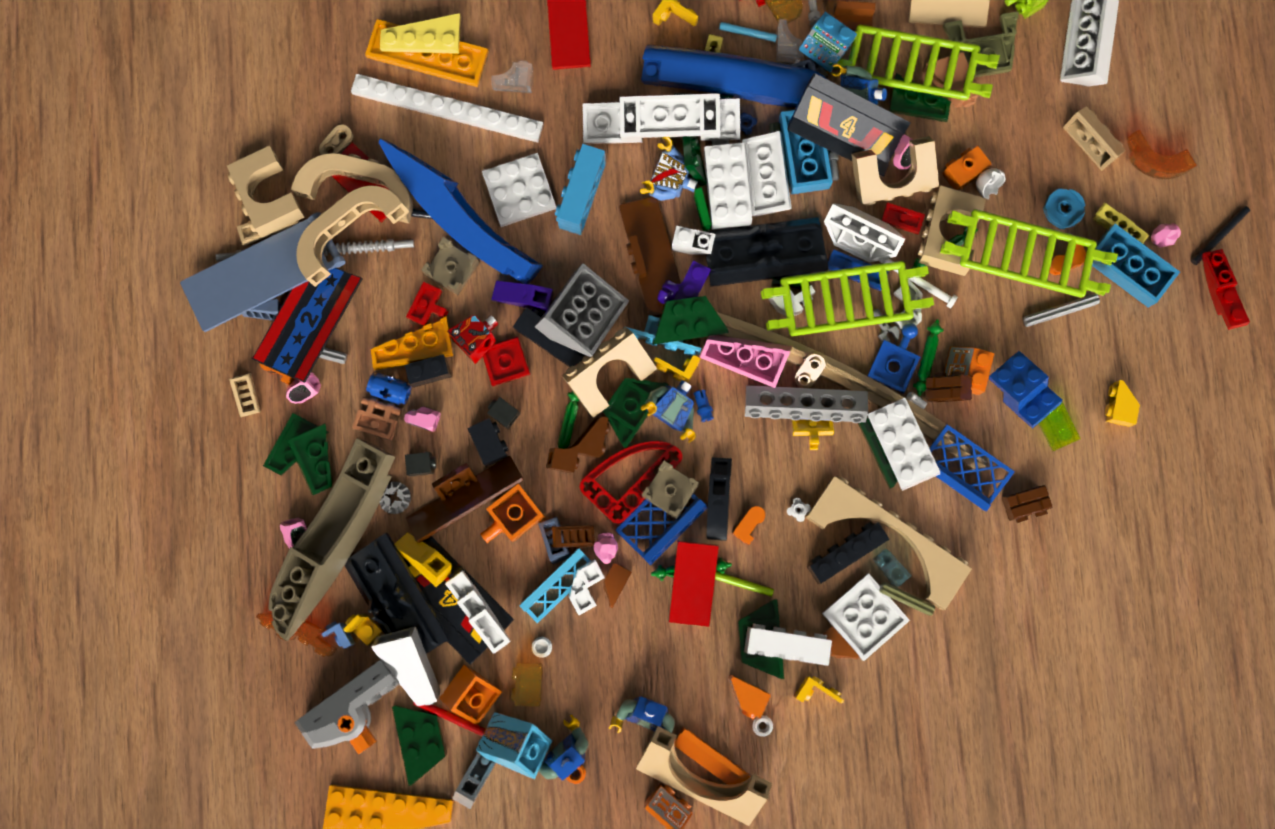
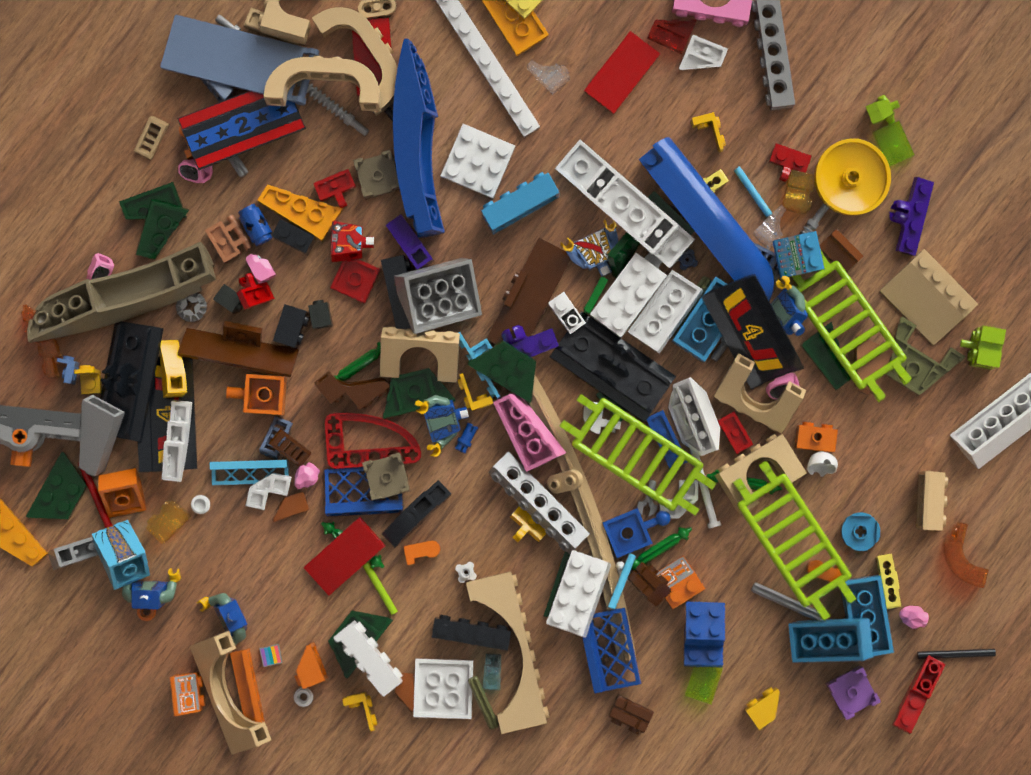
camera: 50 degrees right, 5 degrees up
none -> red plate [236,273,275,310]
none -> tile [259,644,283,667]
none -> medium azure bar [608,553,636,610]
none -> dark azure brick [788,618,873,662]
none -> medium lavender panel [826,666,881,720]

